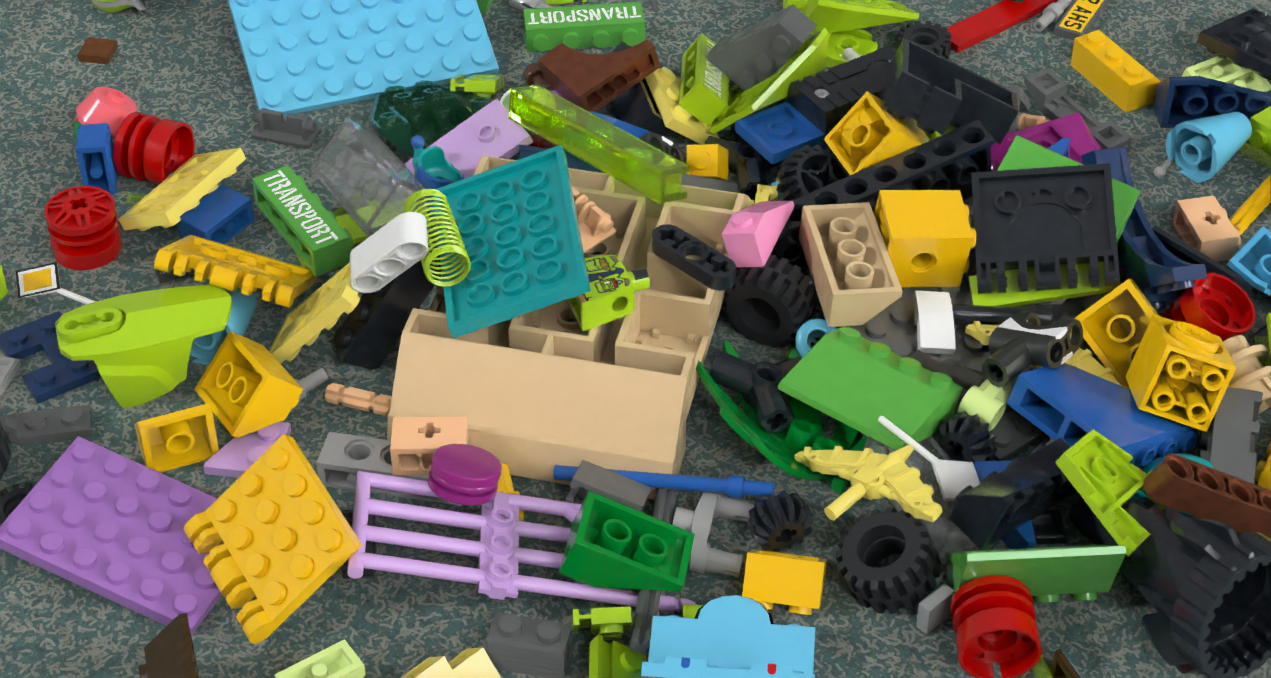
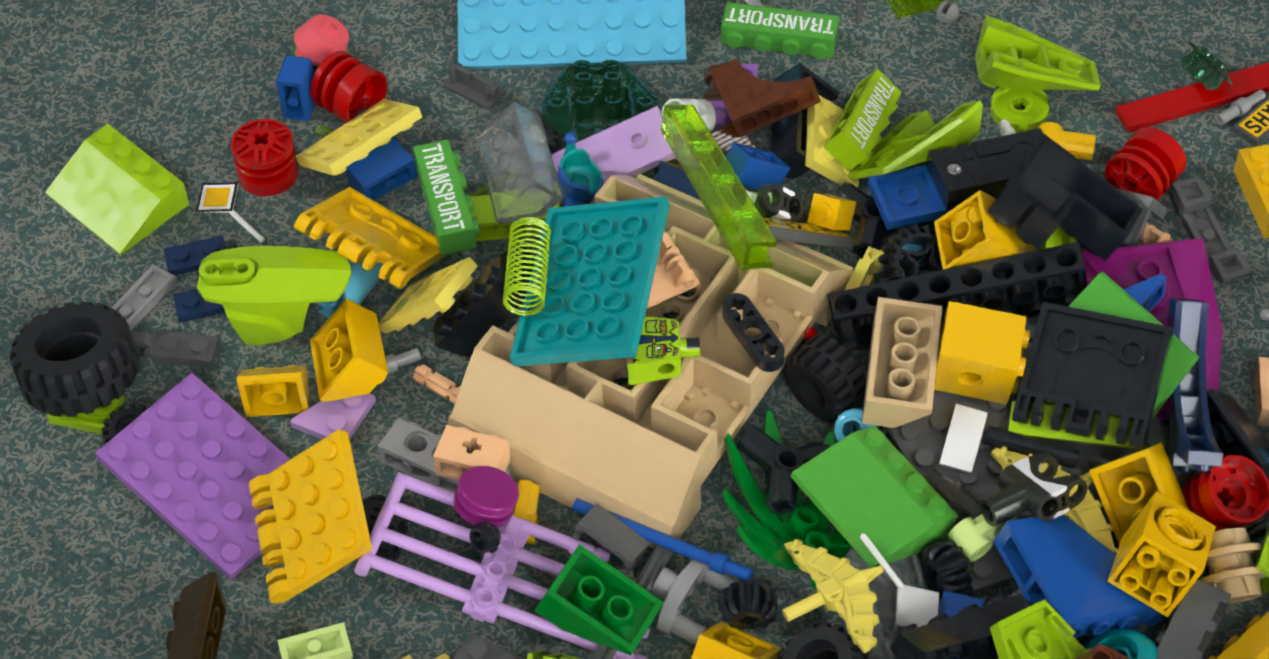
camera: 20 degrees right, 10 degrees up
white beam [350,212,428,293] -> none
lime plate [450,74,504,98] -> none
dark grey wedge [706,5,817,91] -> none
bright pink slope [722,201,795,267] -> none
black tyre [896,20,952,59] -> none
none -> black plate [470,521,501,554]
none -> red wheel [1105,127,1187,201]

